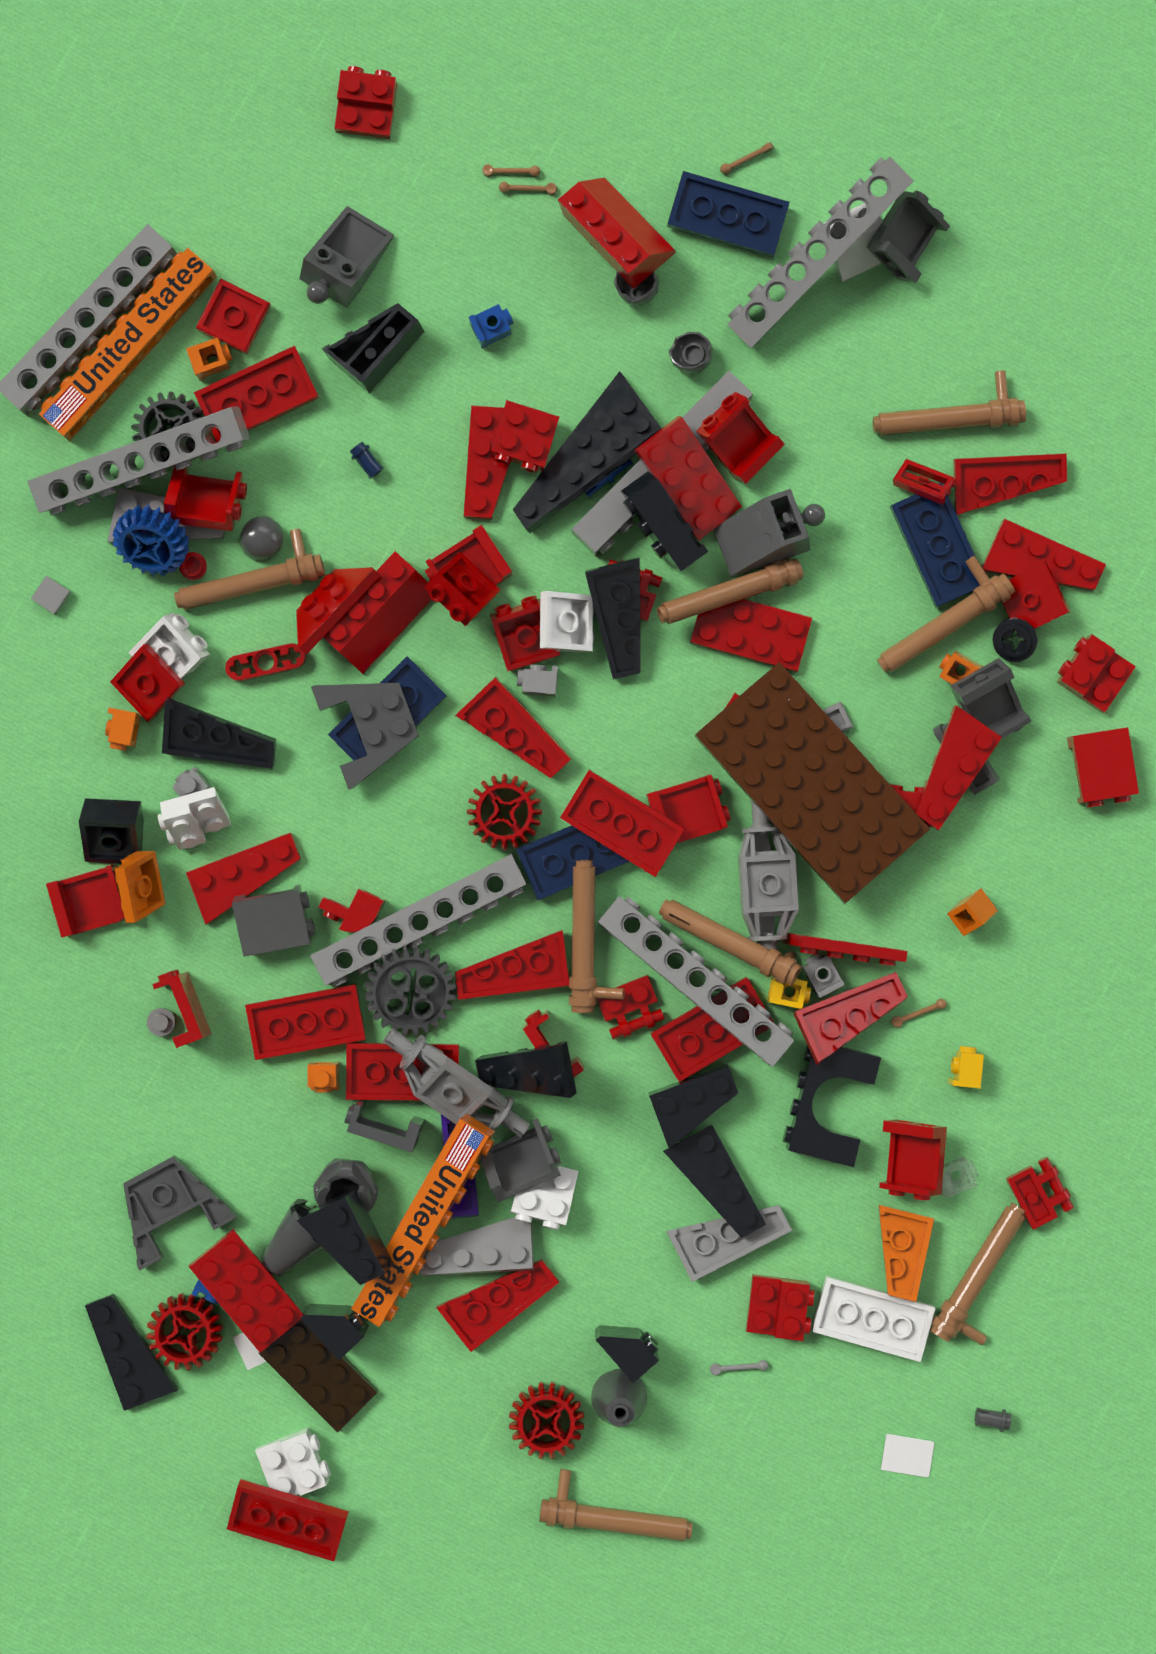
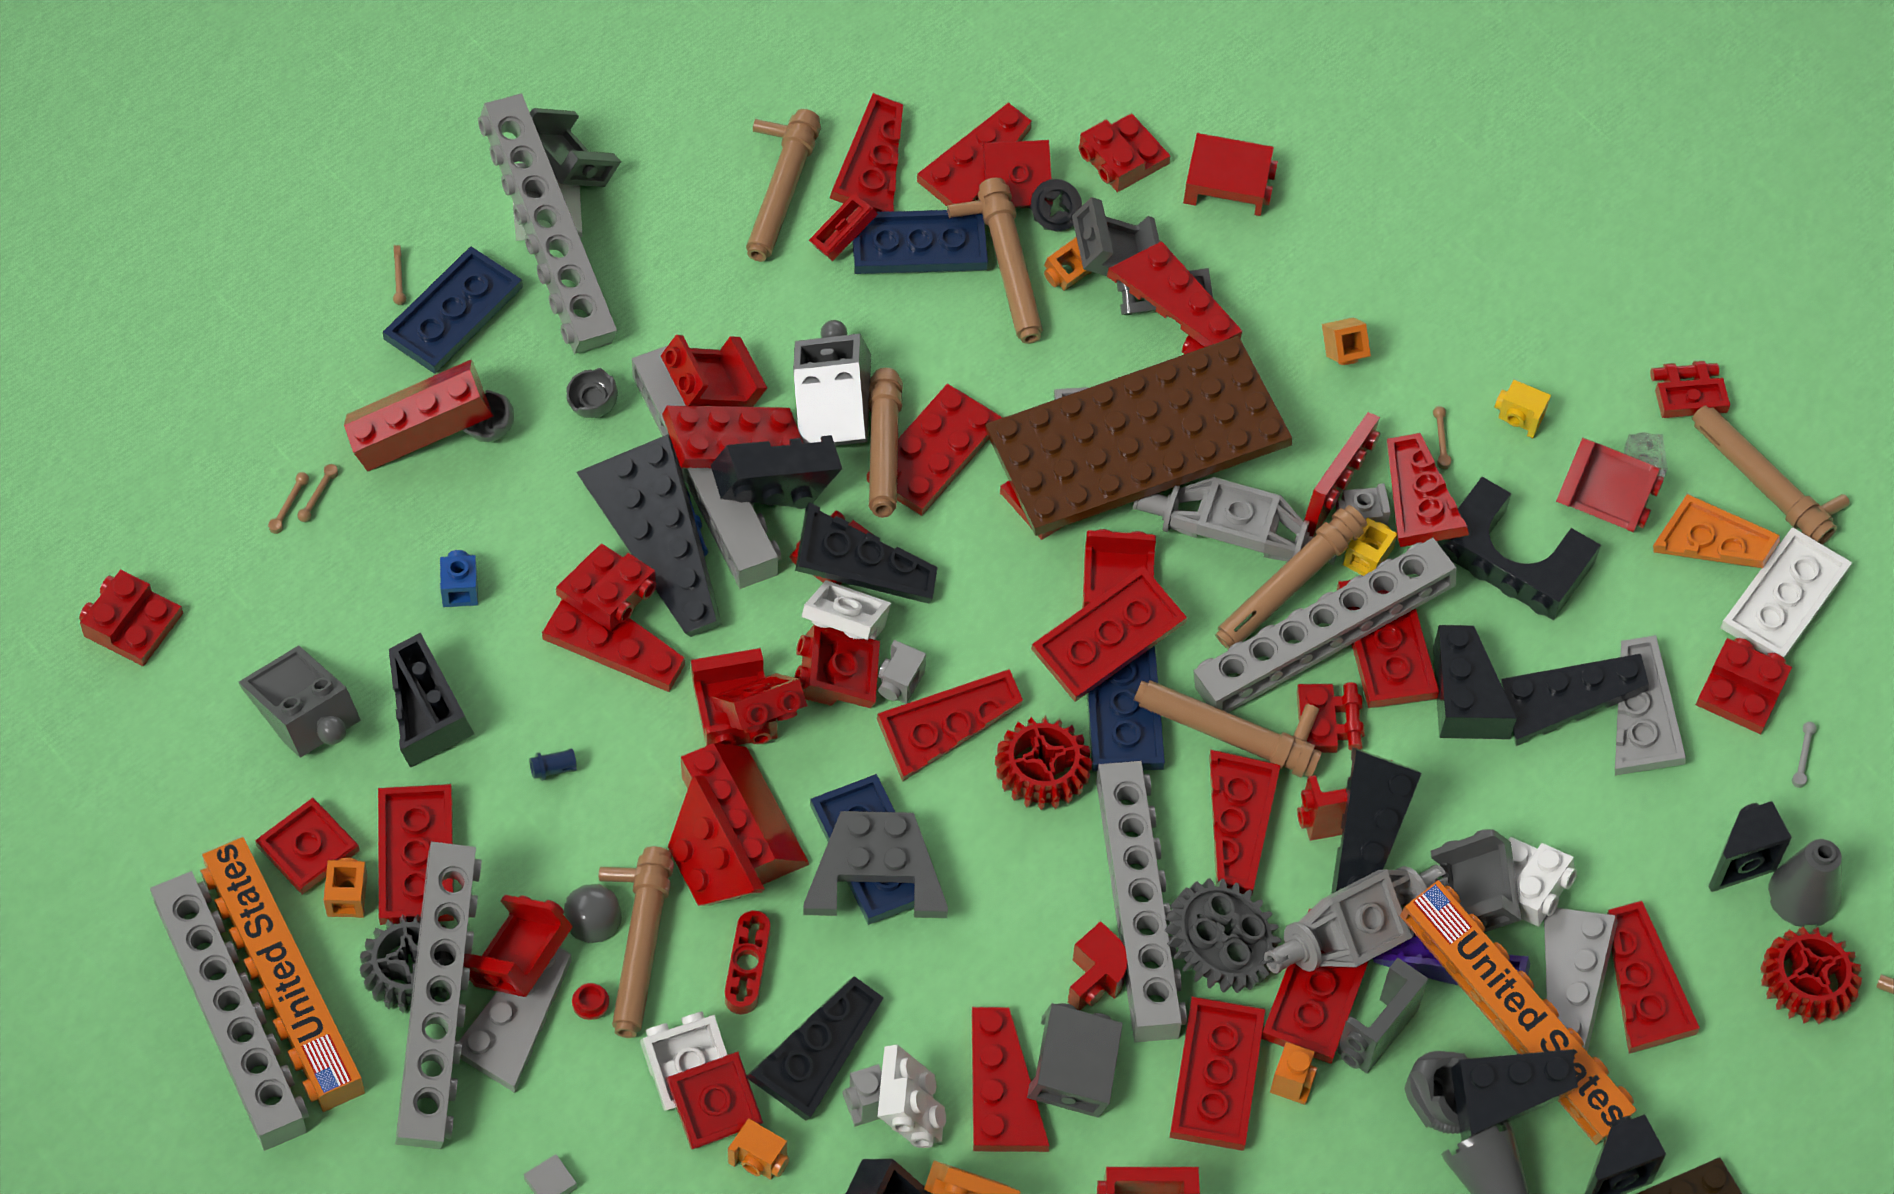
camera: 75 degrees left, 30 degrees down
blue gear [112,504,189,577] -> none

